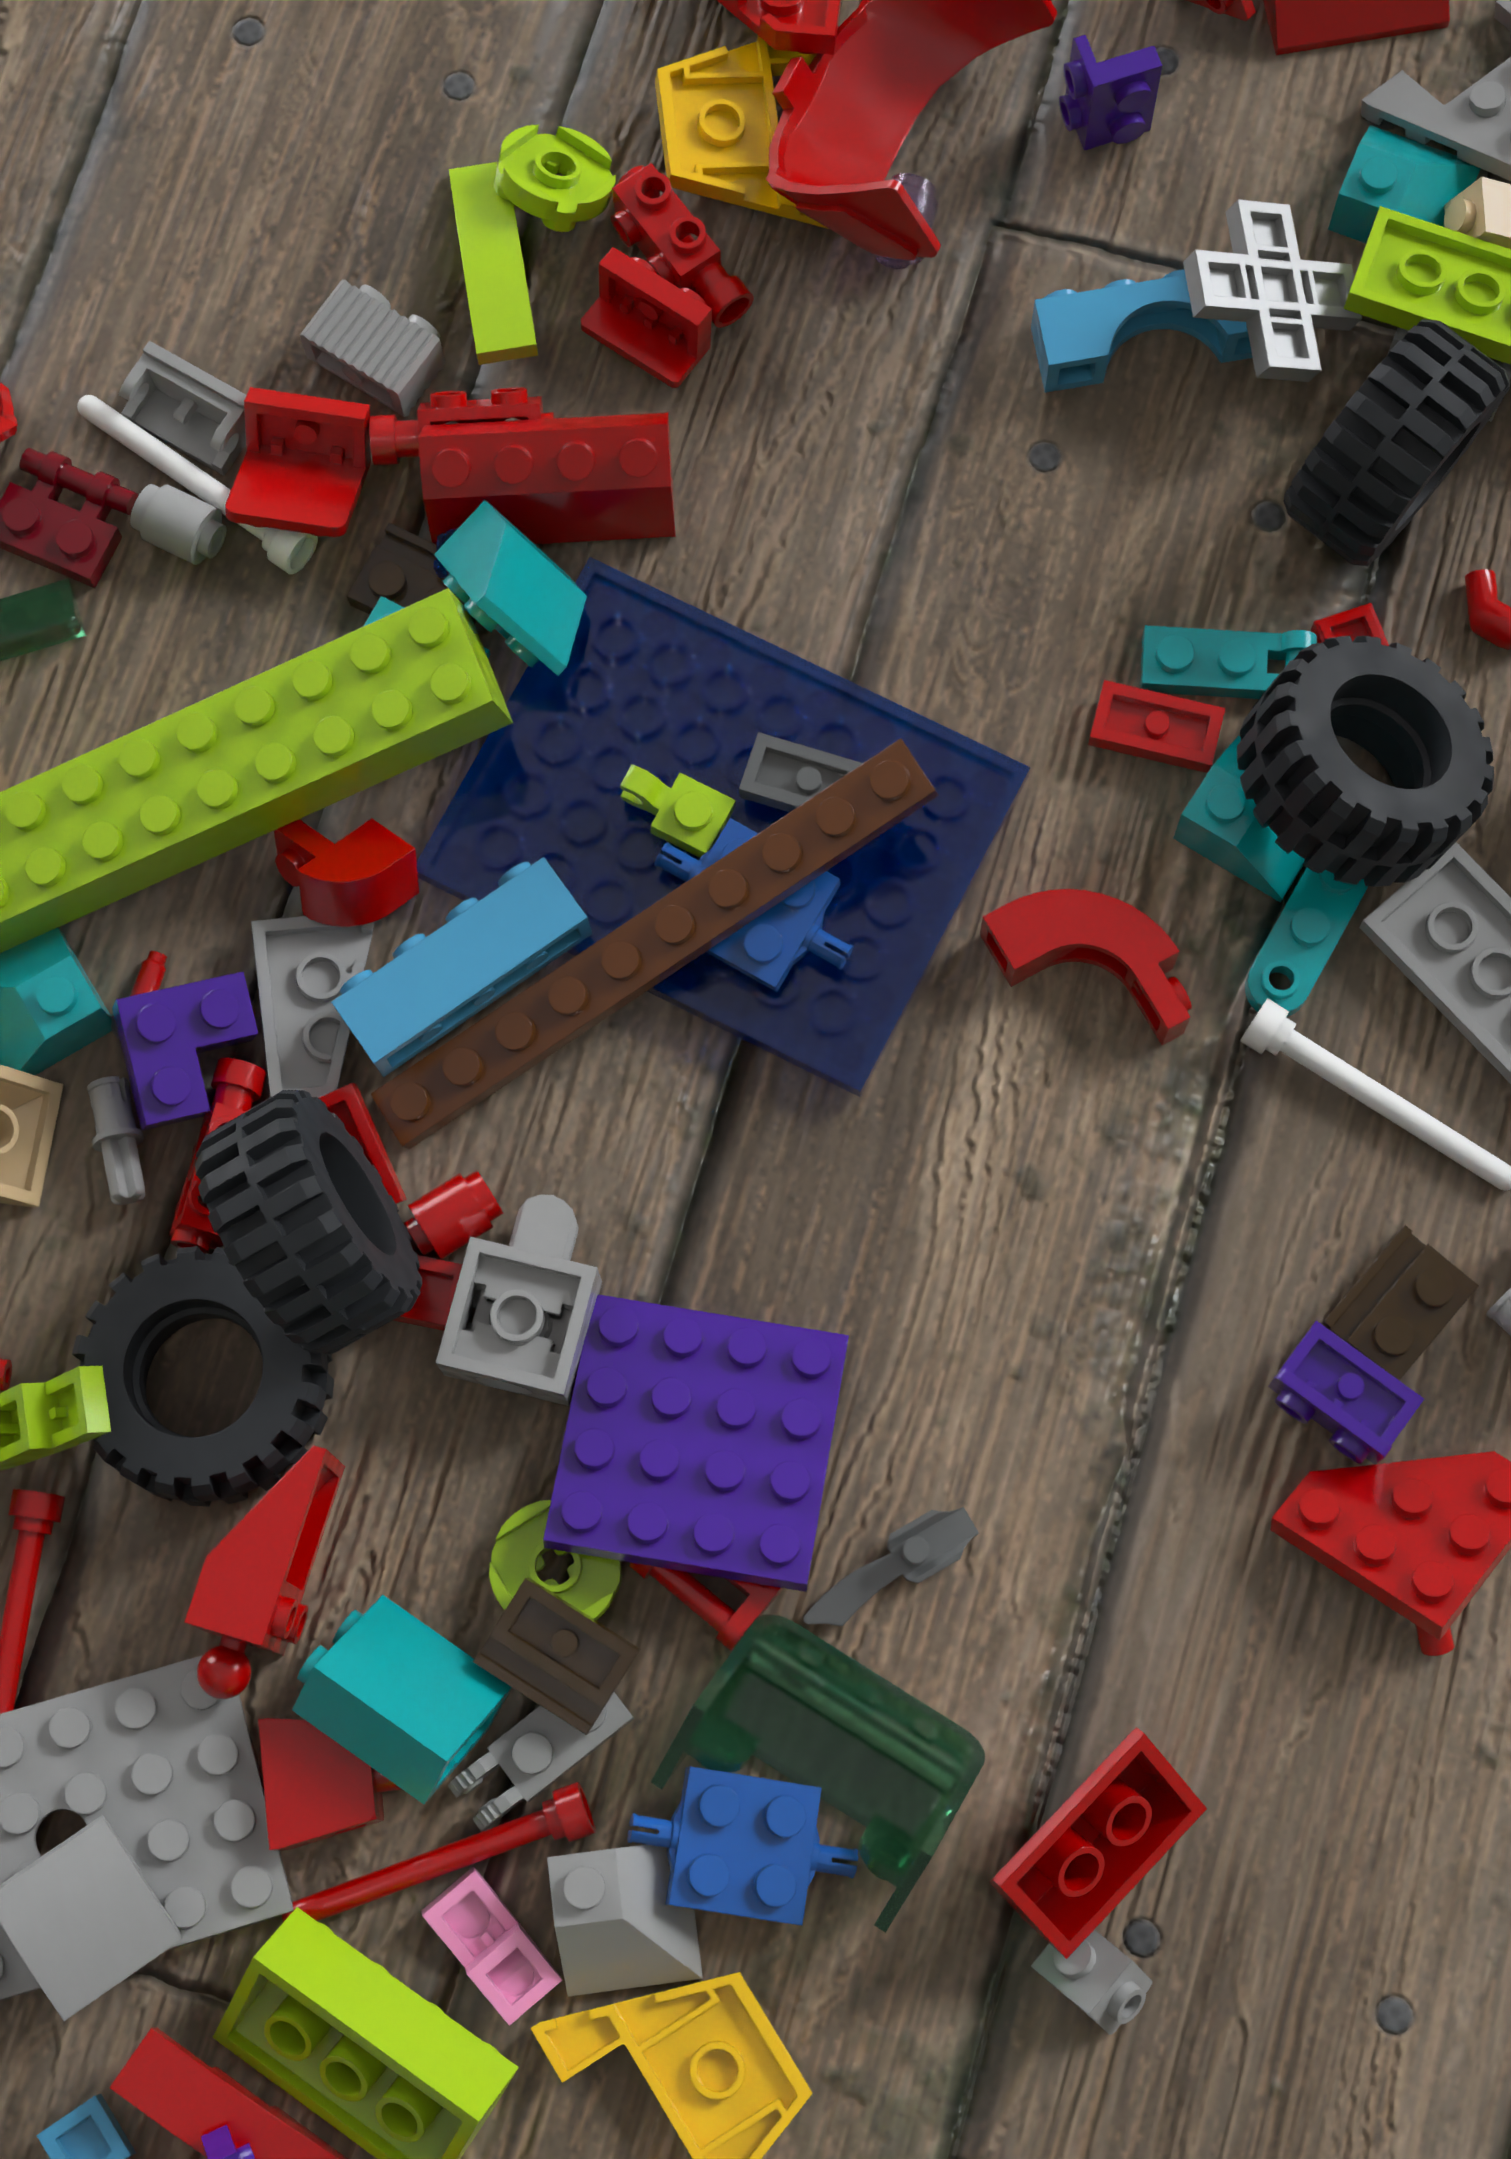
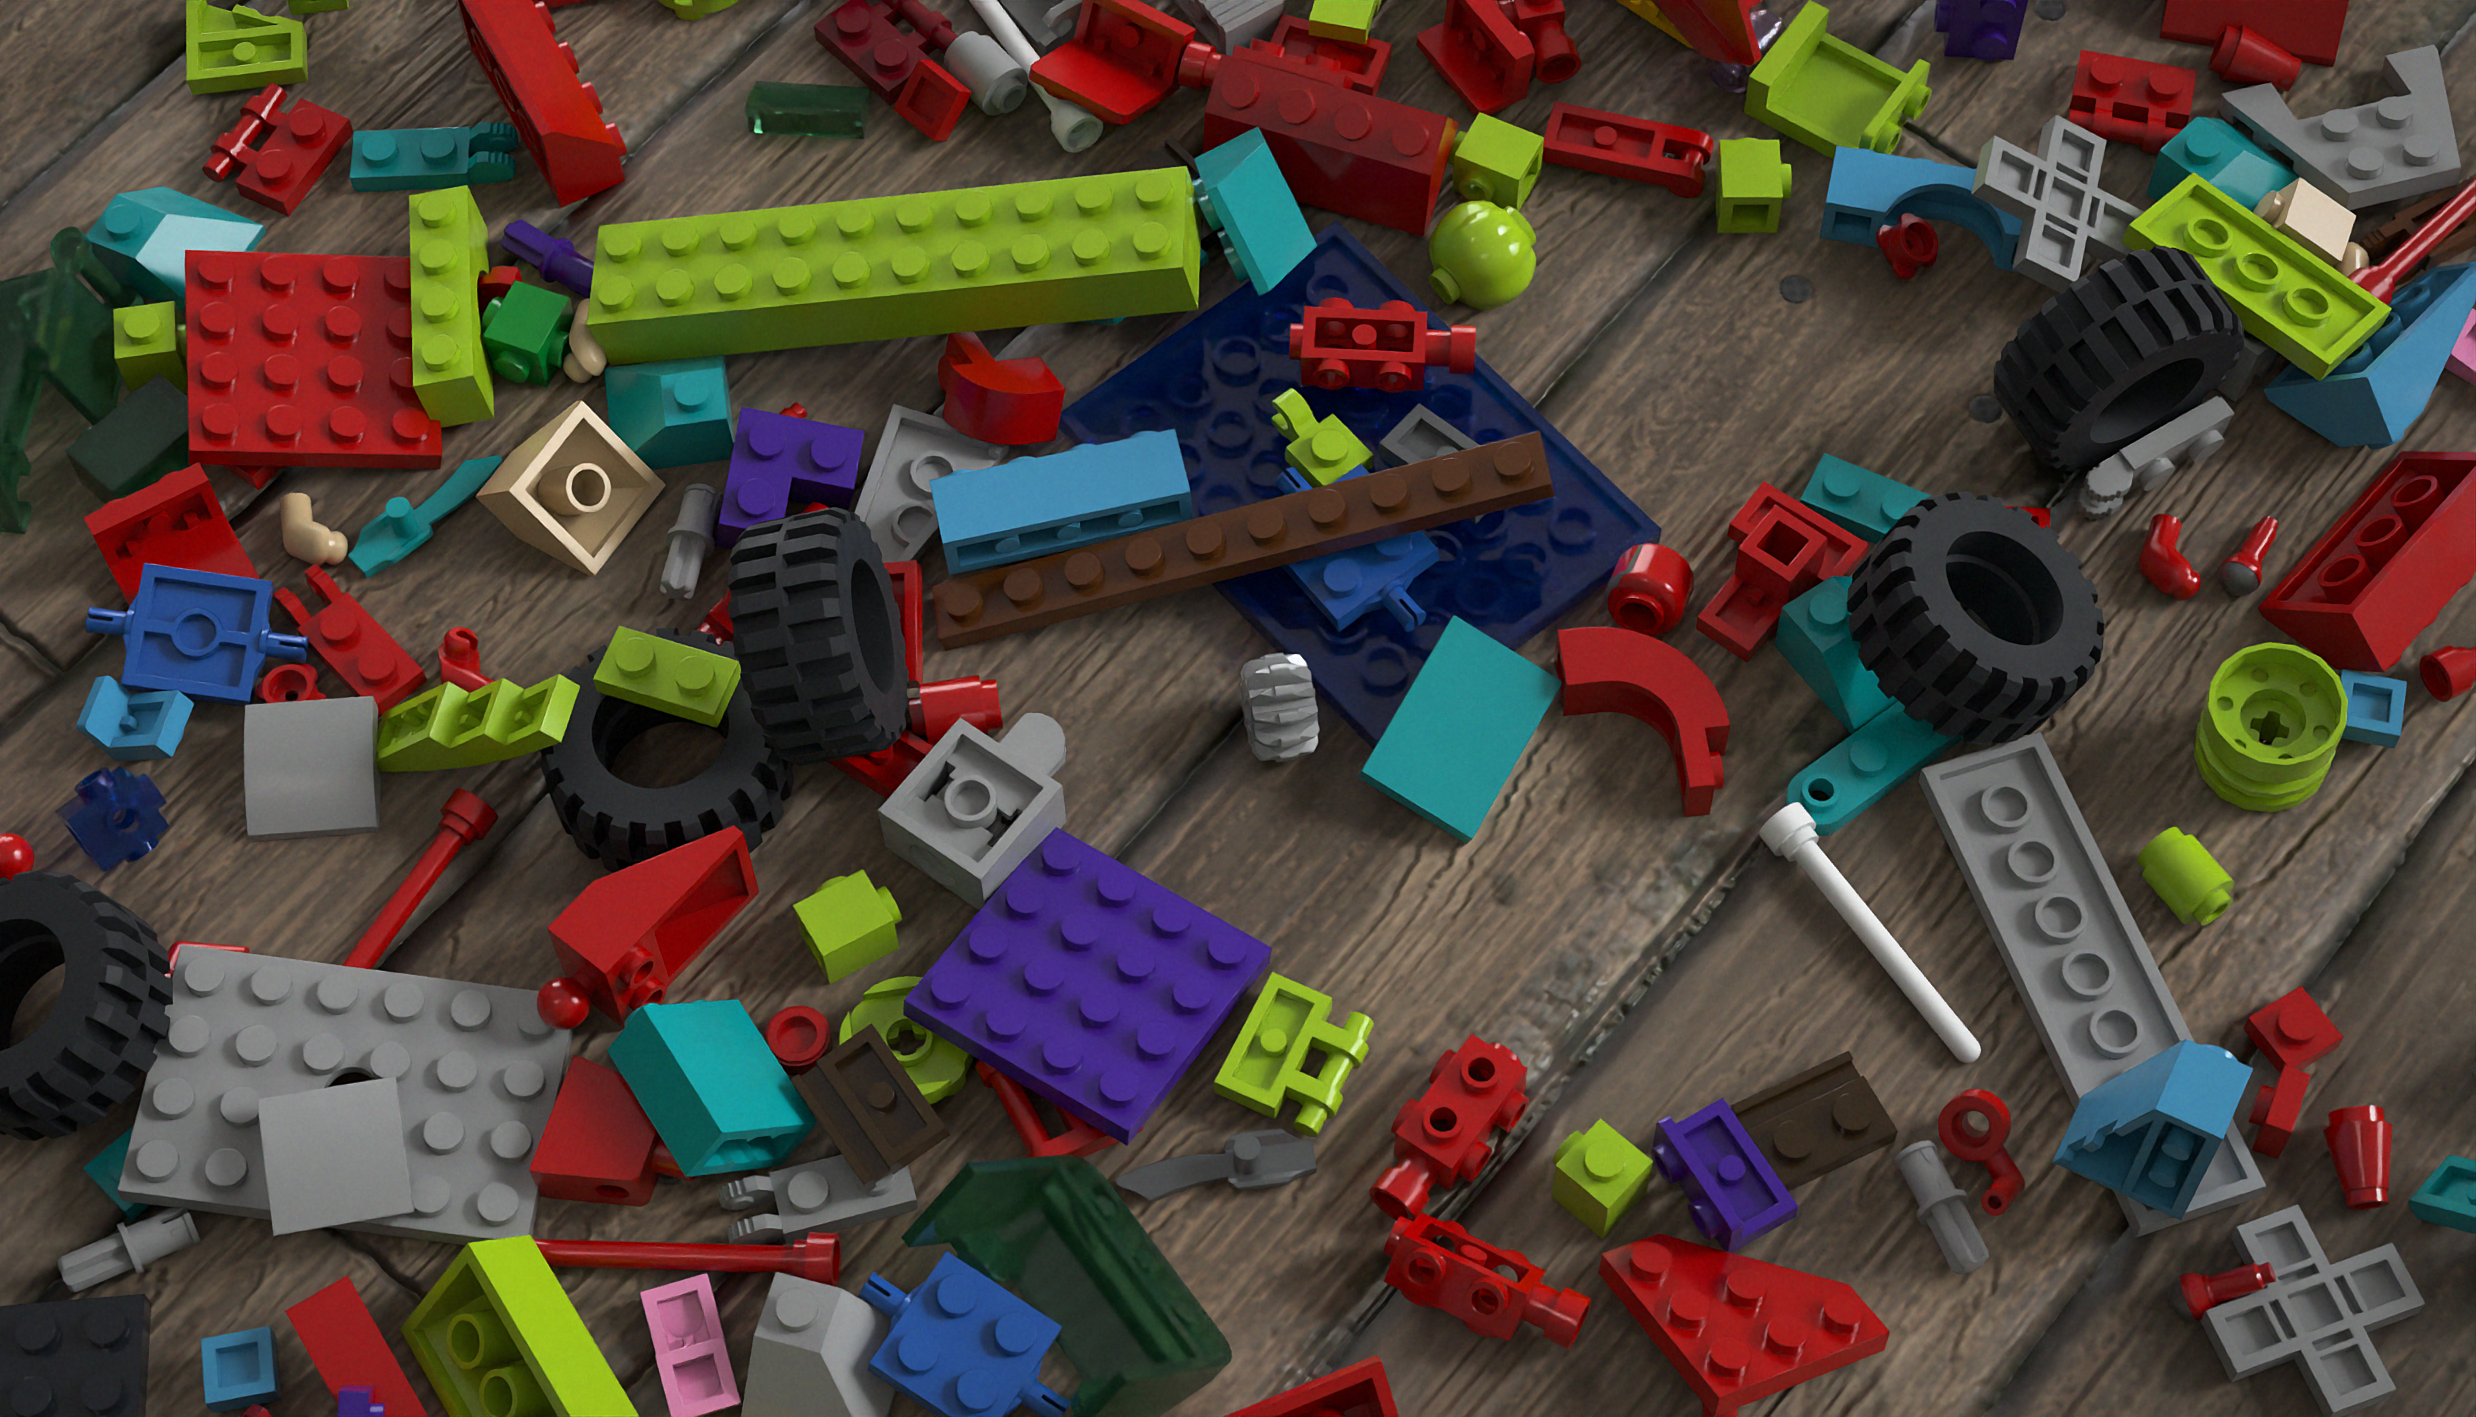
camera: 20 degrees right, 15 degrees down
none -> lime plate [593,626,741,728]
none -> red tile [764,1005,833,1076]
none -> lime brick [793,869,902,985]
none -> red plate [893,59,973,141]
none -> lime plate [1214,972,1374,1138]
none -> light grey gear [1240,652,1320,762]
none -> red plate [1270,14,1392,96]
none -> red brick [1289,298,1476,393]
none -> teal tile [1357,615,1563,844]
none -> red brick [1369,1033,1529,1221]
none -> red brick [1383,1212,1592,1350]
none -> lime plant [1428,200,1536,310]
none -> lime brick [1448,112,1544,212]
none -> red plate [1542,101,1714,198]
none -> lime brick [1551,1118,1653,1239]
none -> red head [1604,543,1694,636]
none -> red brick [1696,504,1828,663]
none -> lime brick [1714,137,1792,233]
none -> lime panel [1743,0,1932,160]
none -> red plate [1876,213,1939,280]
none -> red plate [2068,49,2197,155]
none -> light grey hinge [2075,396,2234,521]
none -> red cone [2208,25,2302,92]

